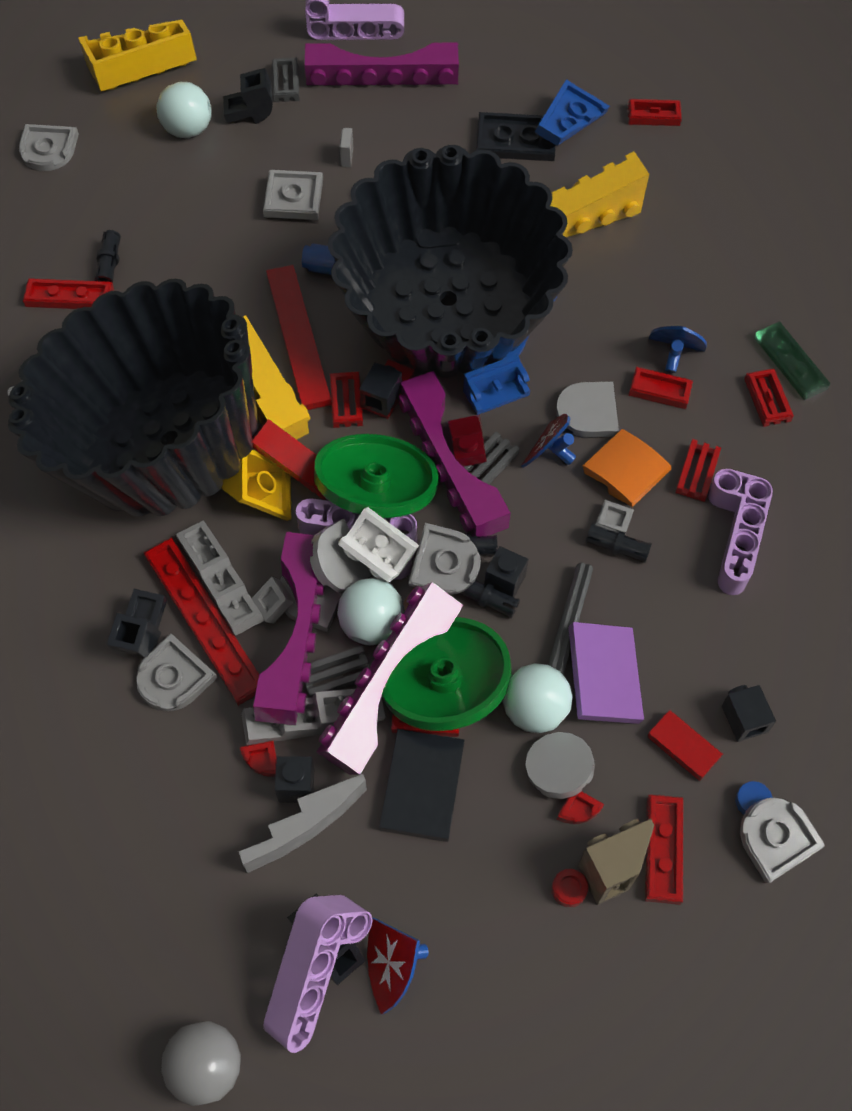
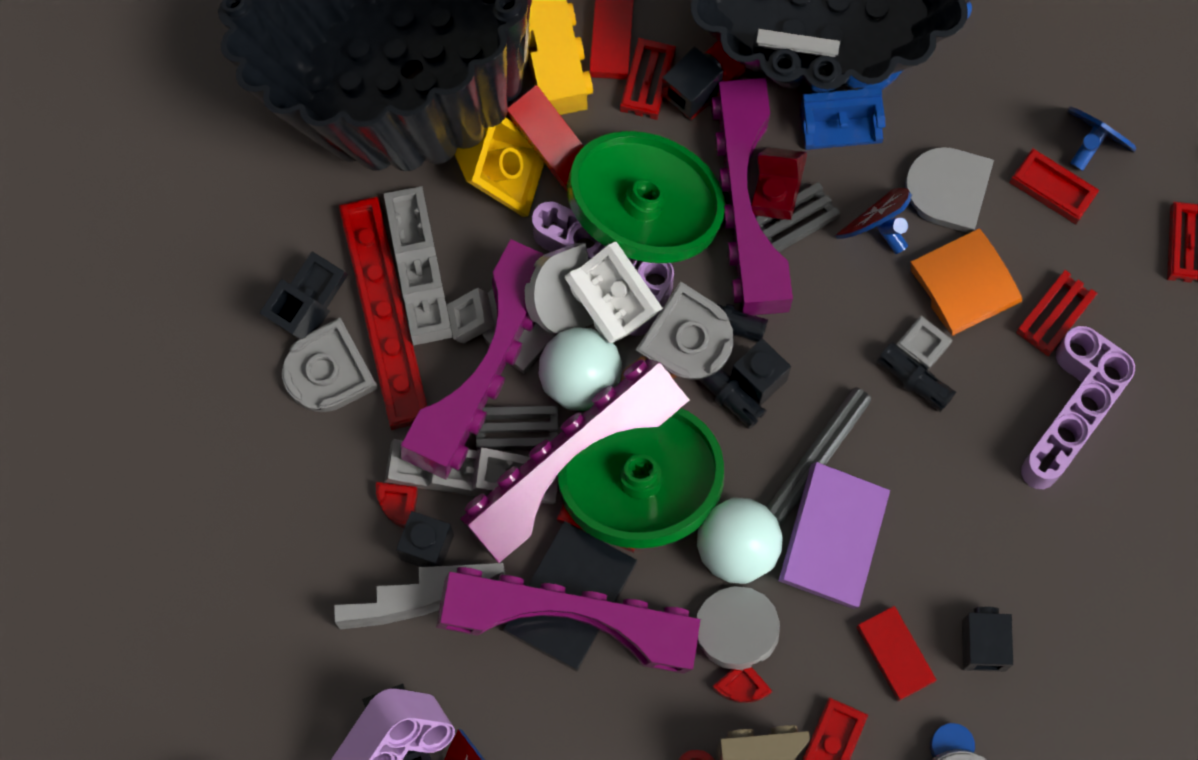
camera: 20 degrees right, 10 degrees up
none -> magenta arch [436,567,701,674]
none -> light grey tile [753,29,840,57]

